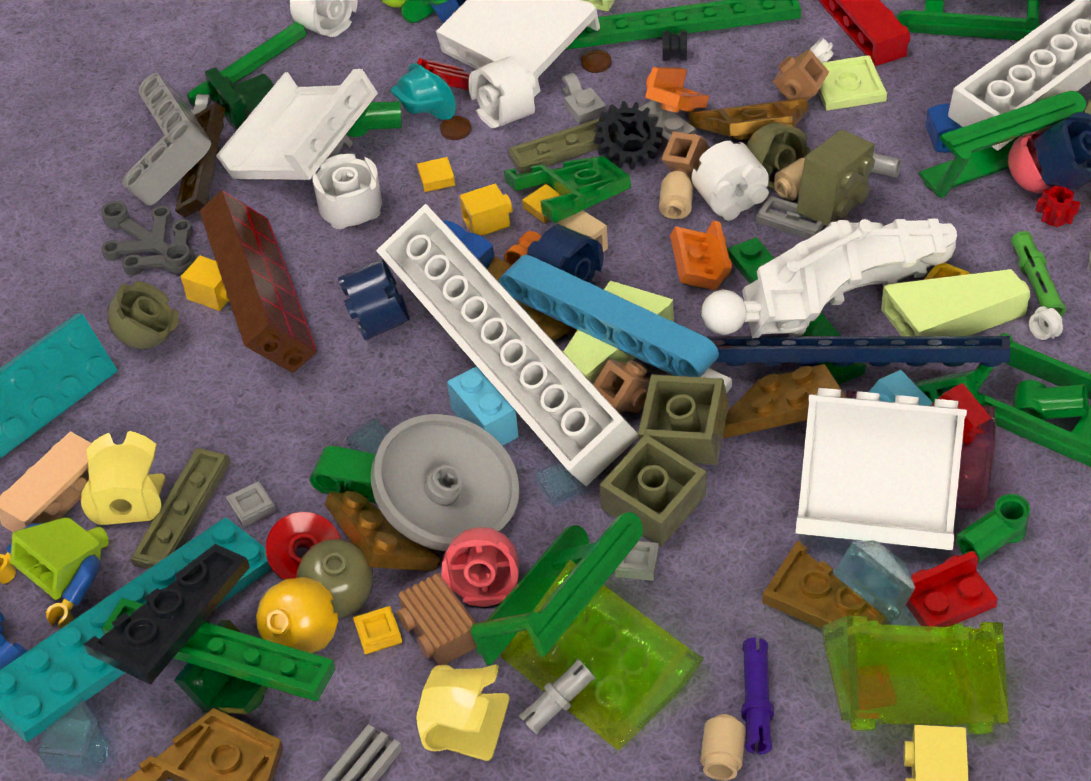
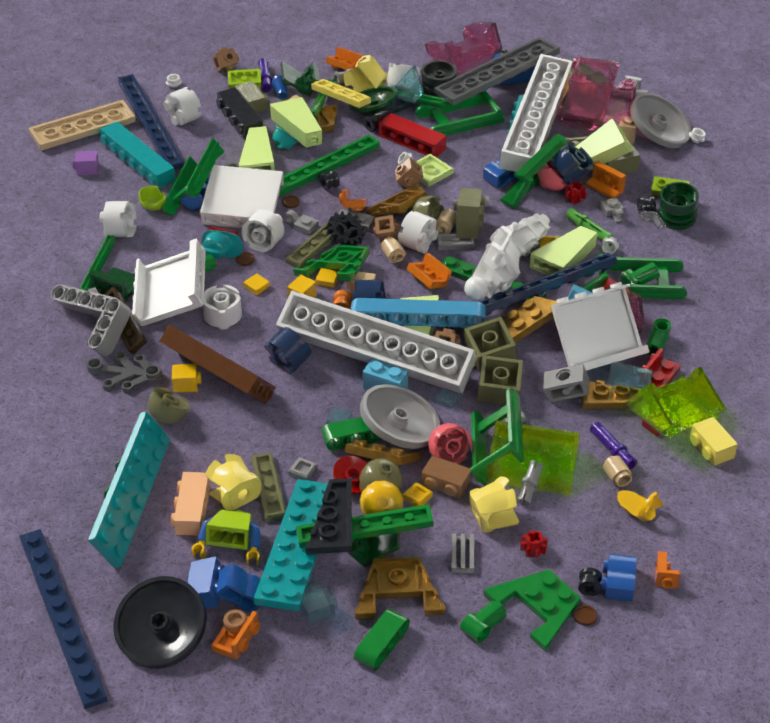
camera: 35 degrees left, 5 degrees down
none -> light grey brick [543,364,589,403]

